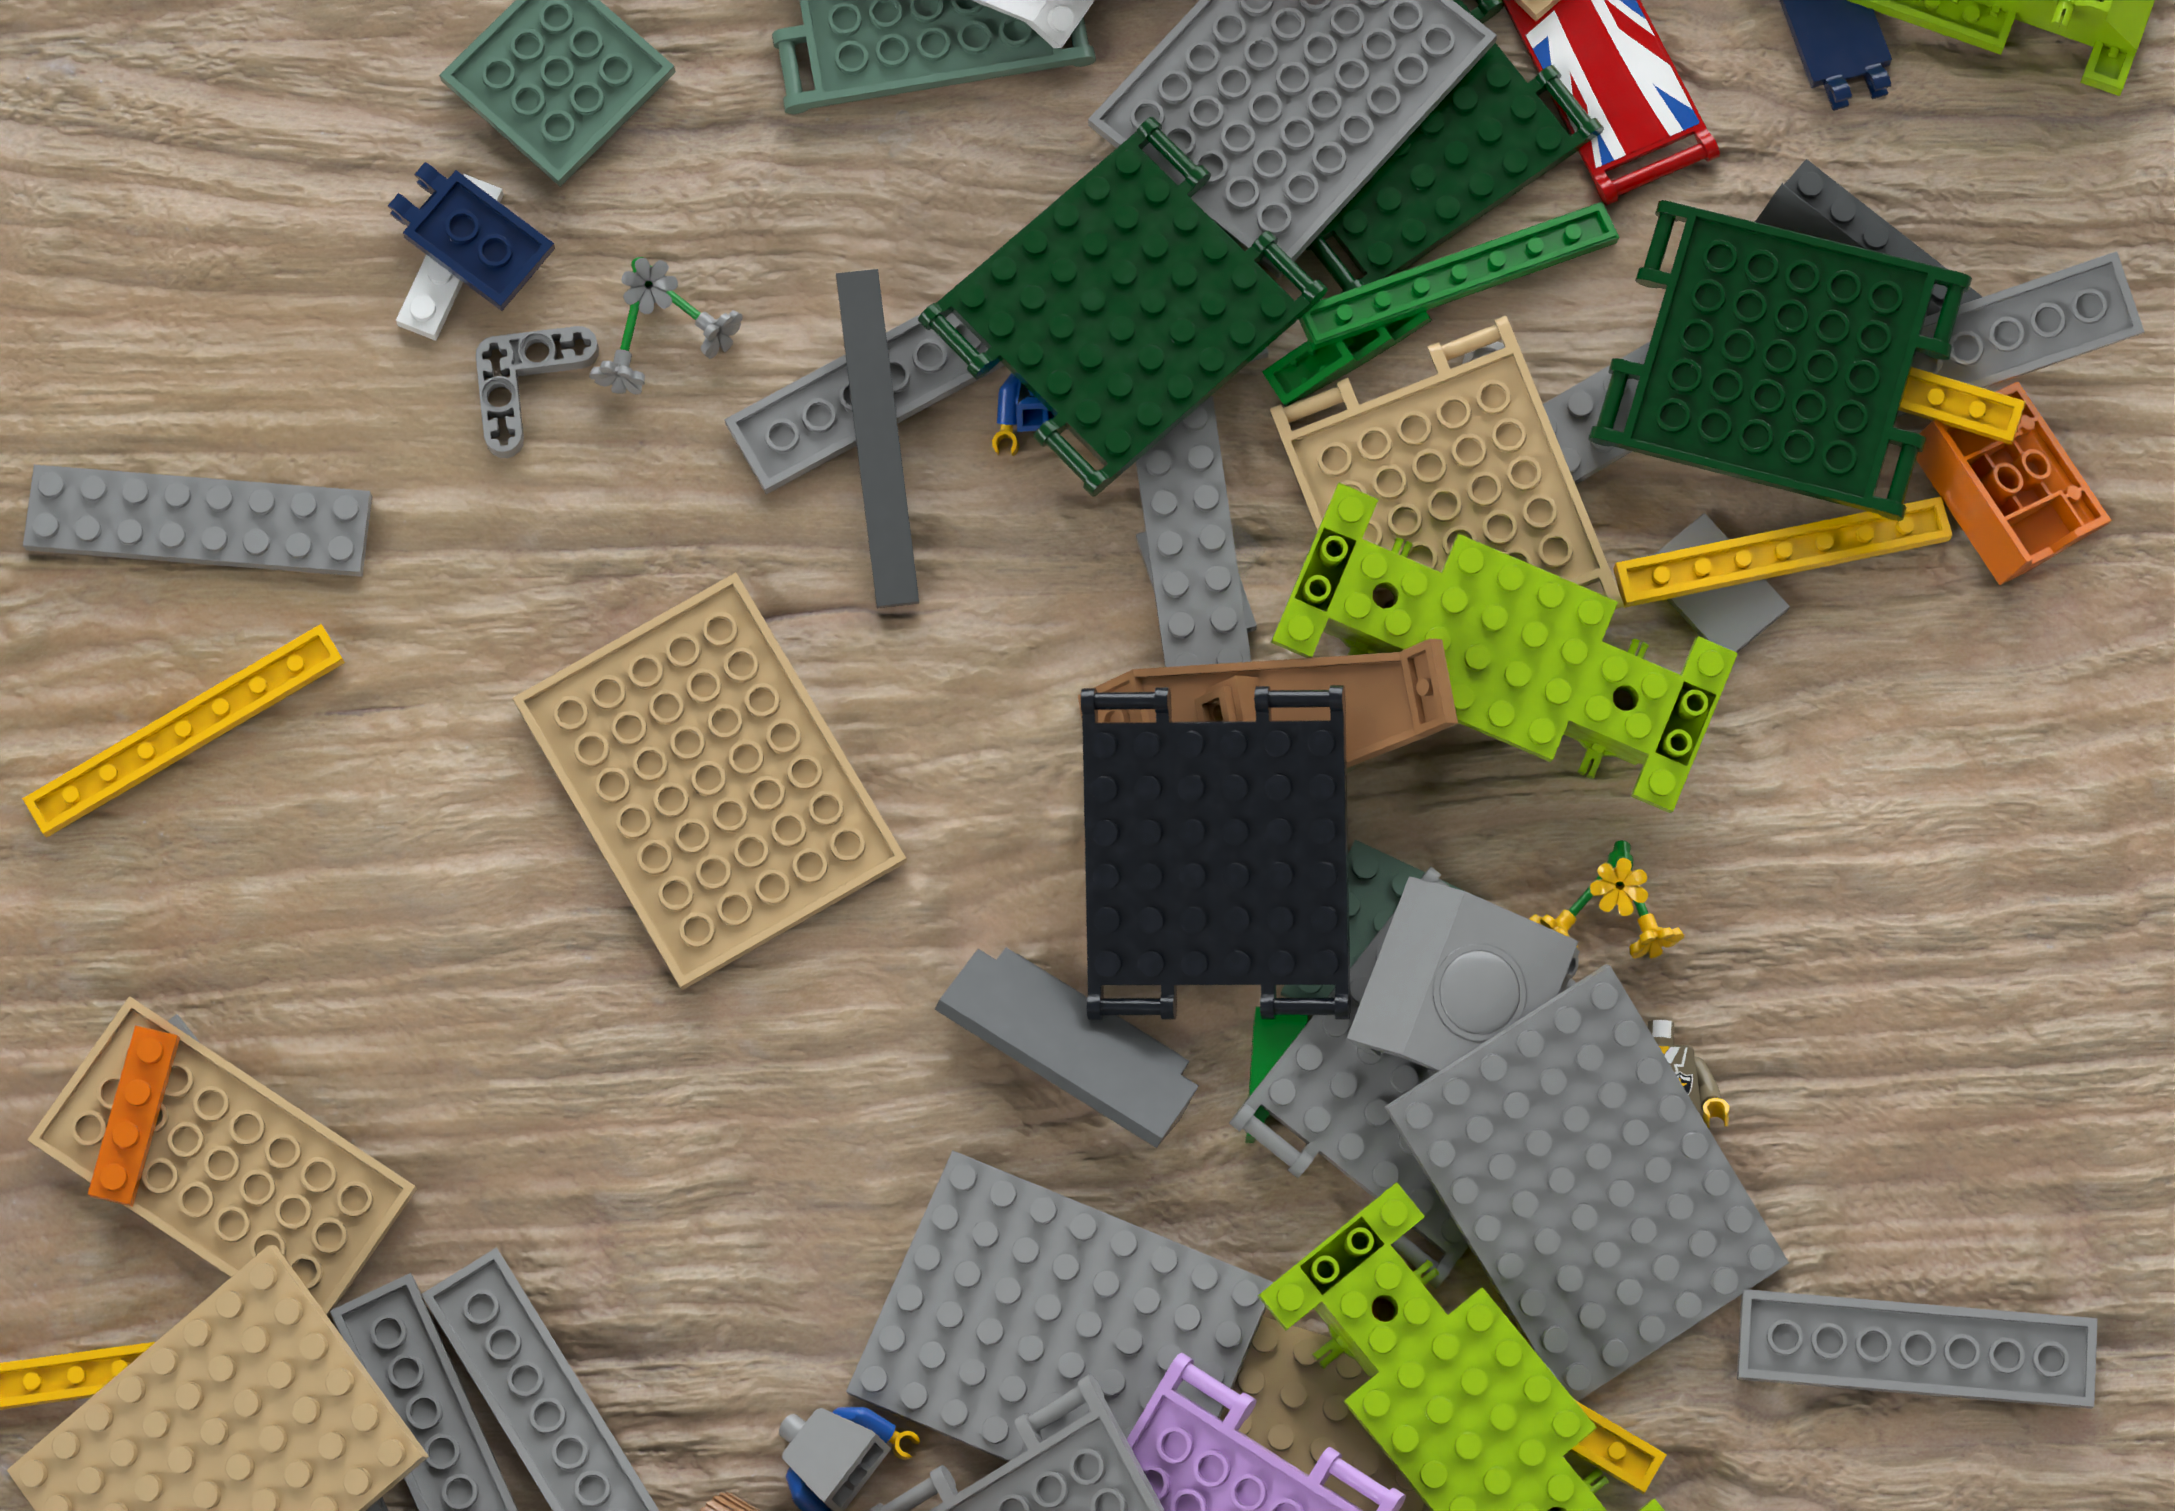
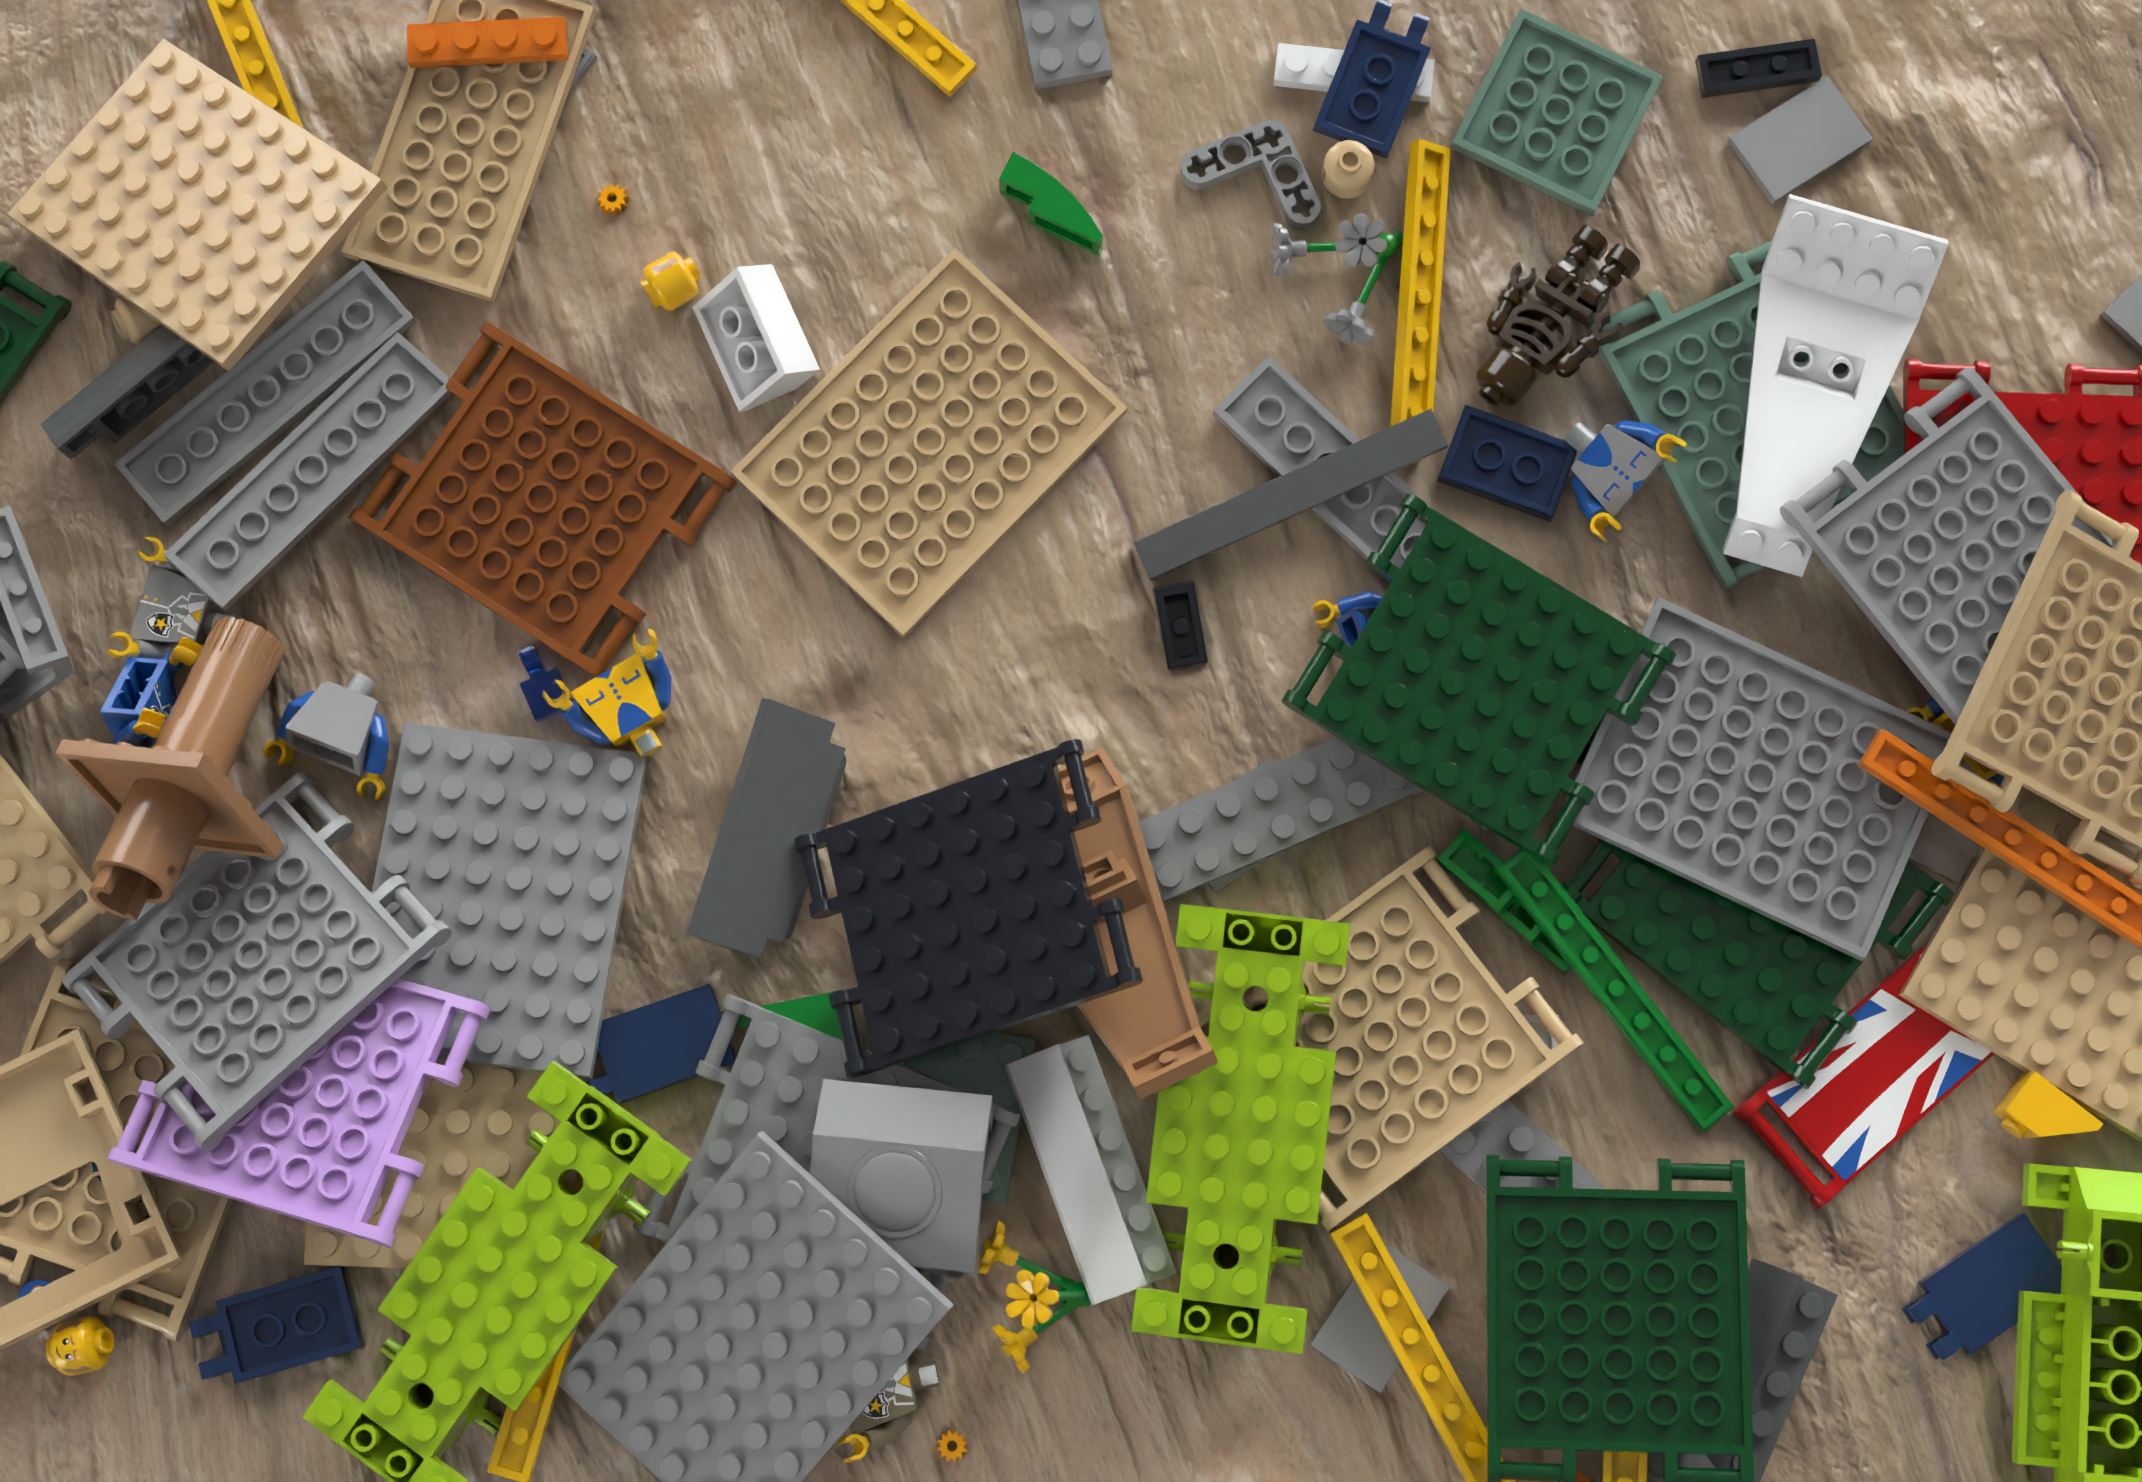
camera: 75 degrees right, 5 degrees up
none -> dark orange plate [348,321,737,678]
none -> clear blue plate [518,645,572,722]
none -> torso [543,629,672,758]
none -> dark blue tile [585,984,735,1104]
none -> light orange piece [596,182,629,215]
none -> yellow head [640,252,702,311]
none -> white slope [692,264,820,412]
none -> light orange piece [936,1429,968,1463]
none -> green slope [999,152,1103,256]
none -> white slope [1005,1035,1177,1305]
none -> black slope [1152,581,1208,670]
none -> tan head [1321,140,1375,199]
none -> yellow plate [1390,138,1451,427]
none -> dark blue tile [1437,404,1577,522]
none -> dark brown piece [1476,225,1640,406]
none -> torso [1564,420,1687,542]

